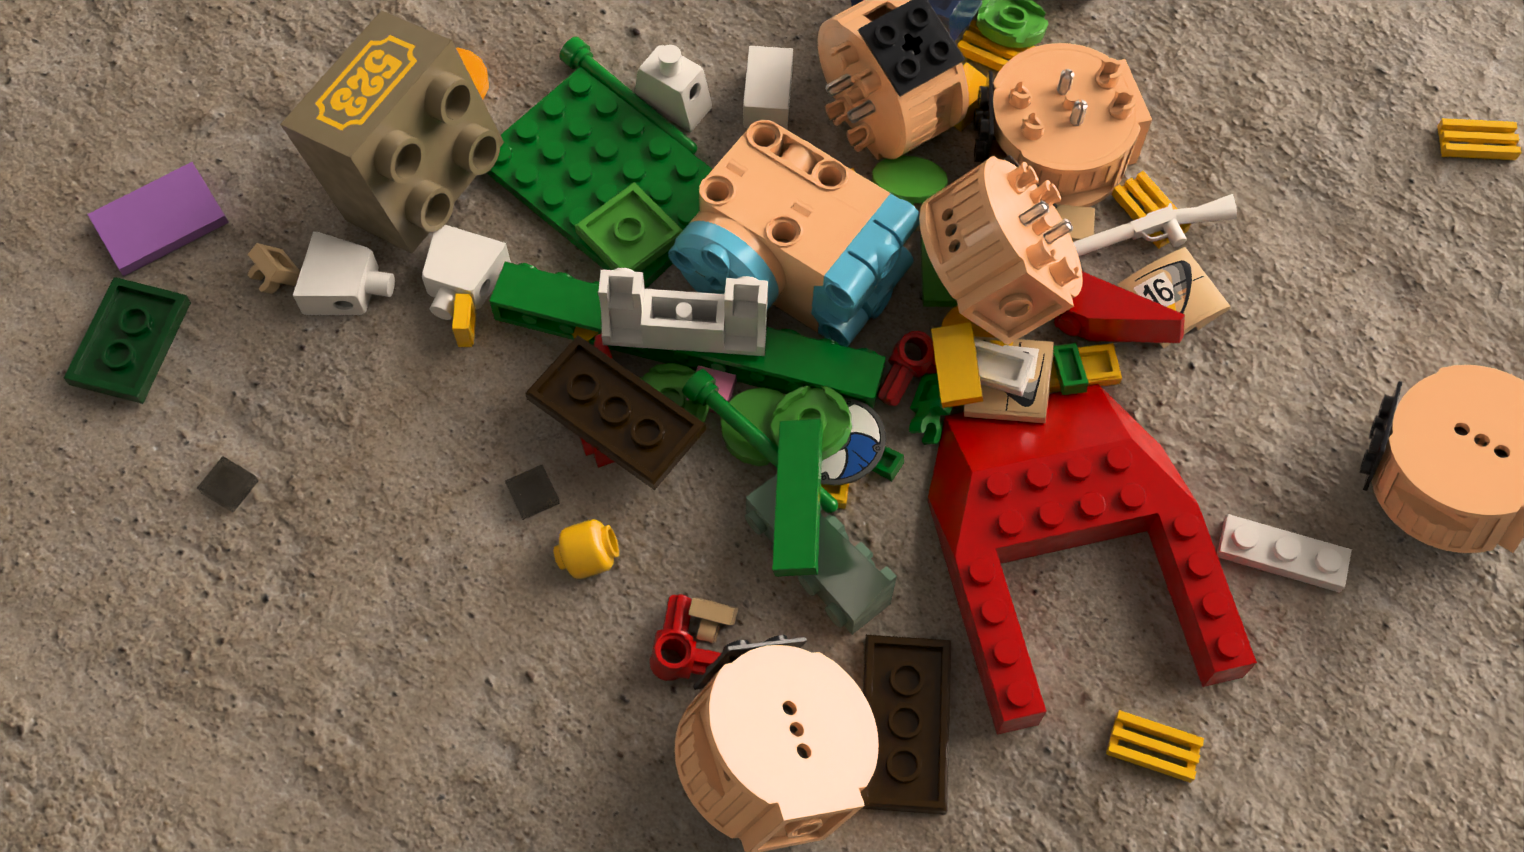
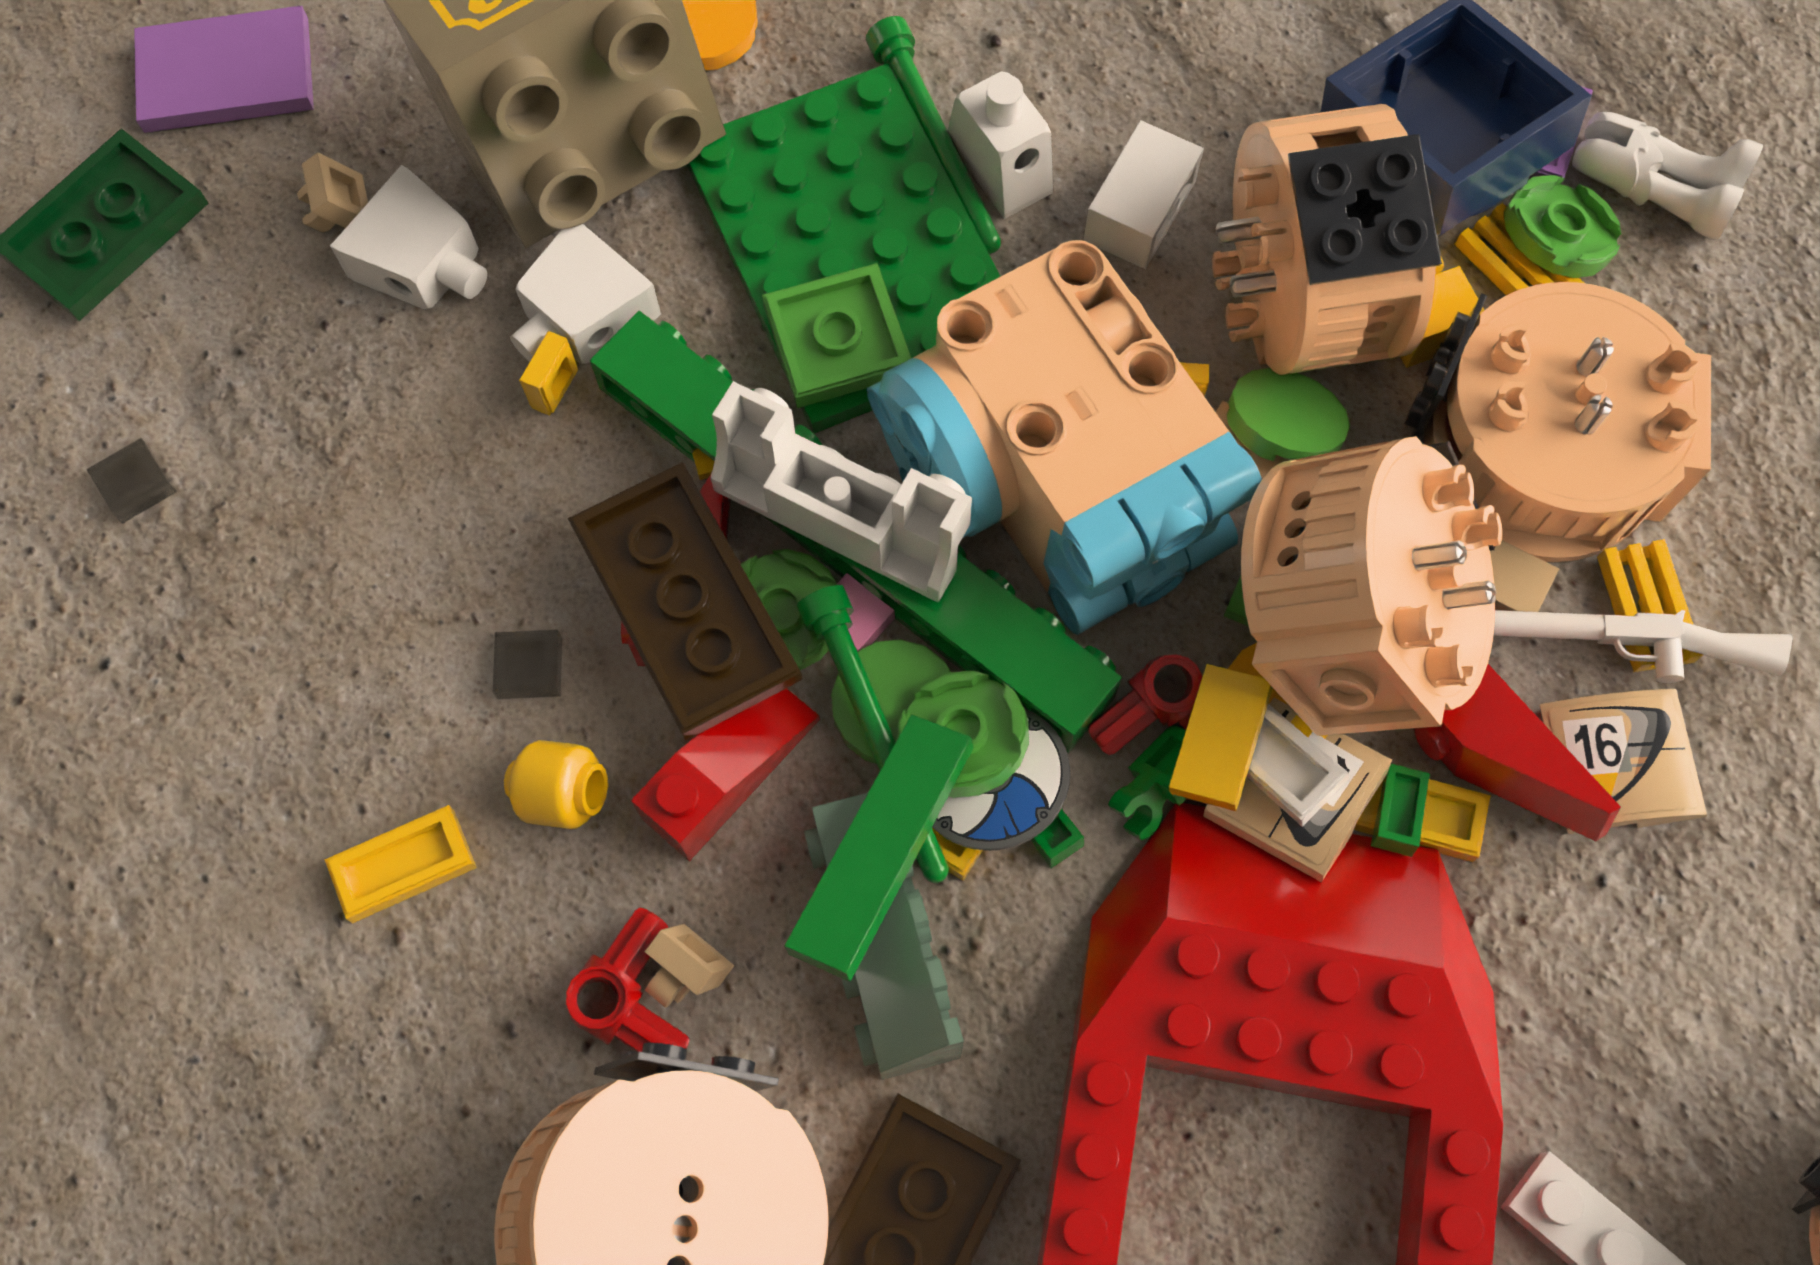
camera: 25 degrees right, 5 degrees up
none -> yellow tile [324,805,477,923]
none -> red slope [631,688,820,862]

